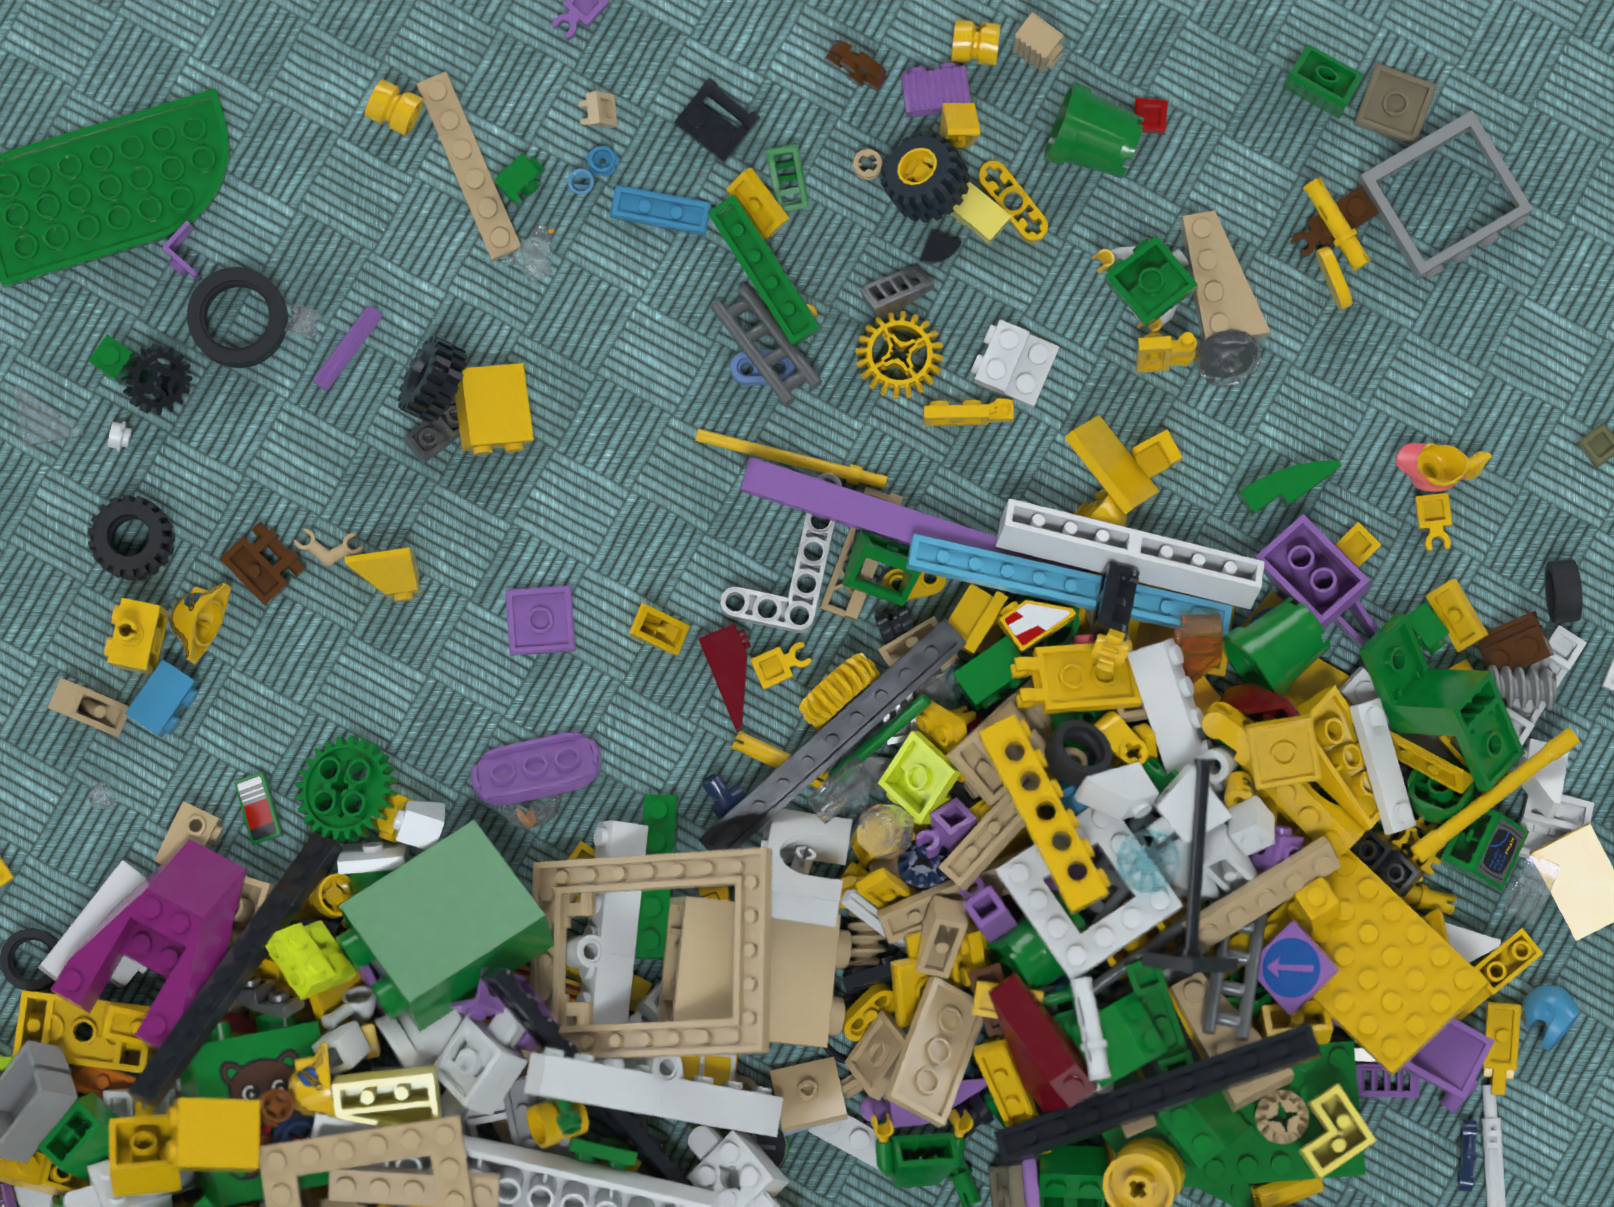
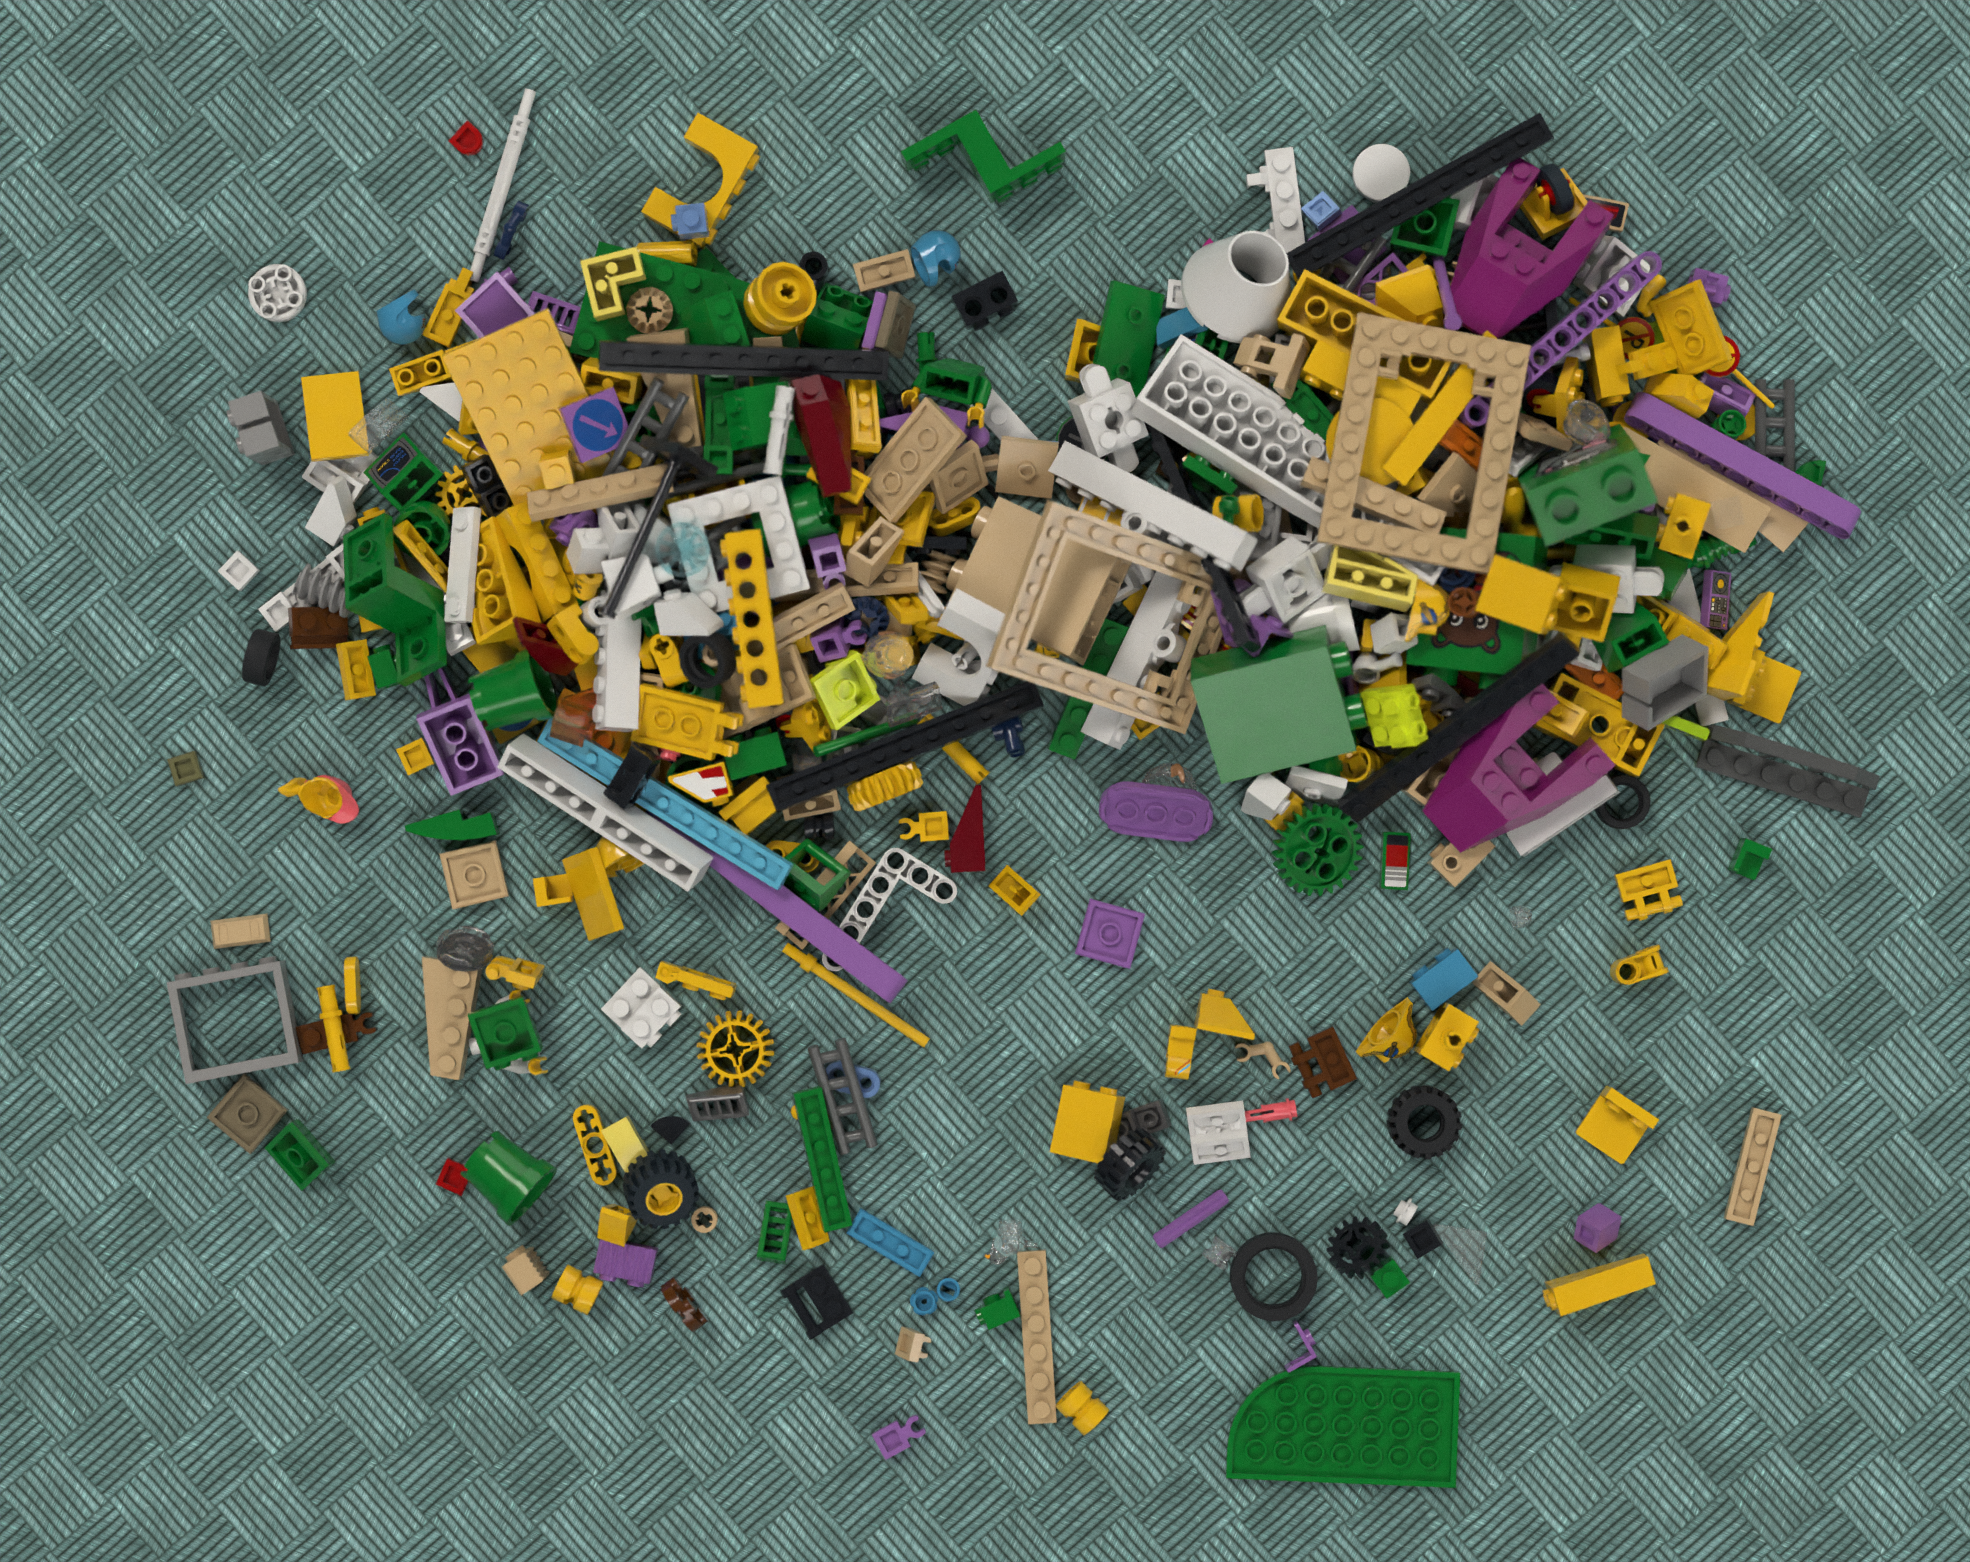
camera: 160 degrees left, 5 degrees up
yellow gear [1091,629,1131,673] -> none
yellow plate [1245,714,1322,790] -> none
yellow piece [1410,727,1580,863] -> none
yellow plate [1414,493,1452,552] -> none
none -> tan tile [210,914,271,949]
none -> tan plate [439,841,509,910]
none -> yellow leg [1165,1024,1197,1080]
none -> white slope [1186,1101,1251,1165]
none -> coral pin [1245,1098,1298,1123]
none -> black plate [1403,1219,1443,1259]

